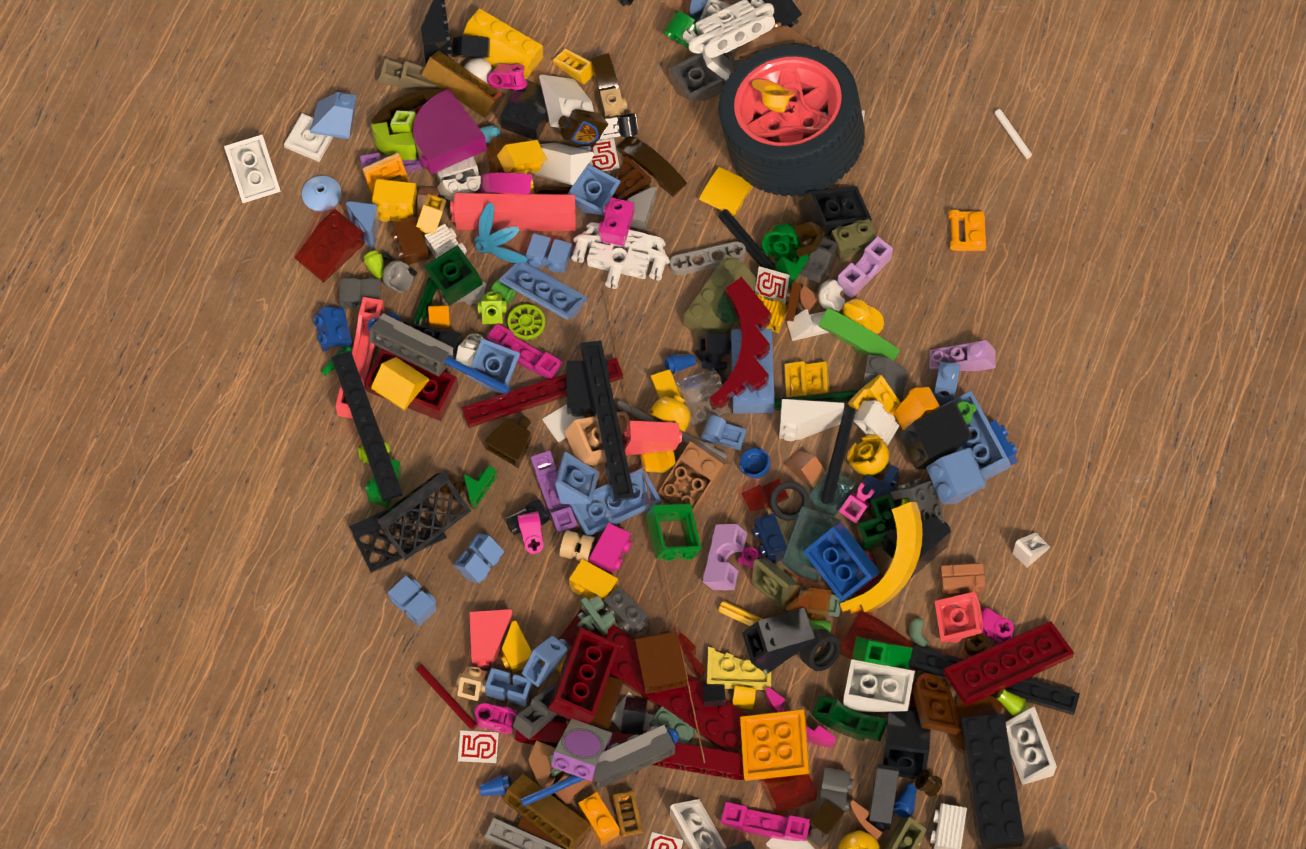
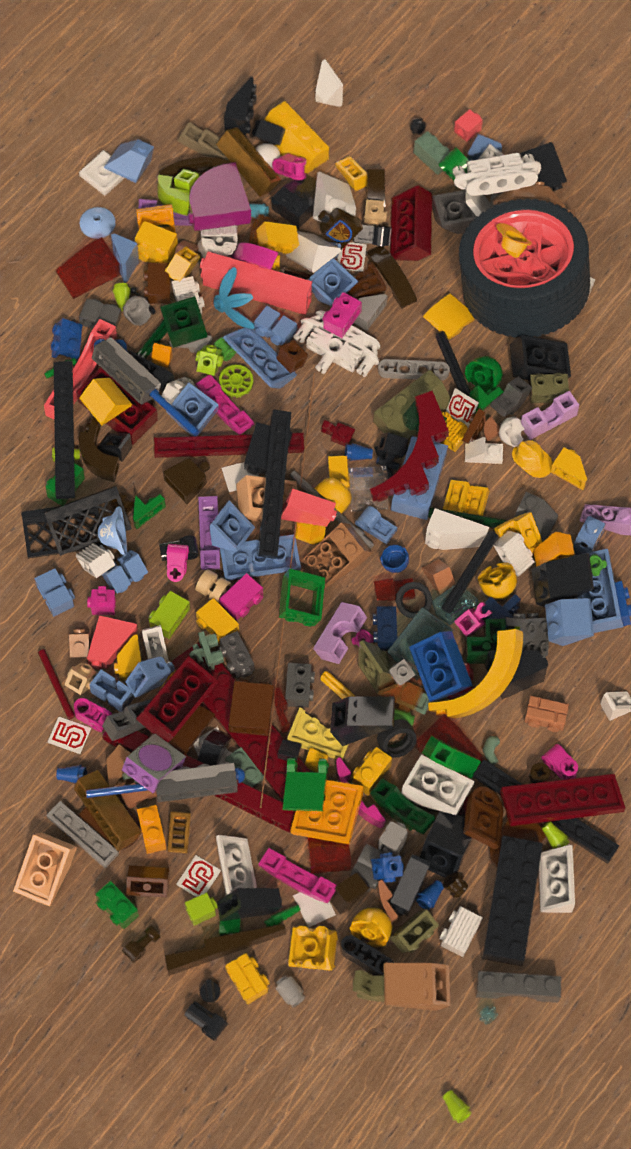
camera: 15 degrees right, 0 degrees up
white slope [224,135,281,203] -> none
dark brown slope [794,222,826,257] -> none
bright green slope [819,308,900,361] -> none
coral slope [935,592,983,643] -> none
none -> bracket [69,628,90,658]
none -> white brick [76,543,115,578]
none -> dark brown arch [79,417,120,482]
none -> dark pink brick [87,586,116,615]
none -> black slope [98,433,132,462]
none -> light blue hat [98,506,127,556]
none -> white slope [142,625,169,662]
none -> lime brick [148,591,190,639]
none -> reddish brown brick [276,340,308,374]
none -> green flag [283,758,329,811]
none -> dark grey brick [285,663,315,708]
none -> dark red plate [321,420,355,446]
none -> yellow brick [352,747,392,796]
none -> blue brick [371,853,403,883]
none -> light grey brick [378,821,407,856]
none -> light grey bracket [389,659,415,686]
none -> dark red slope [390,185,432,261]
none -> sand green brick [414,131,451,175]
none -> yellow slope [551,447,587,490]

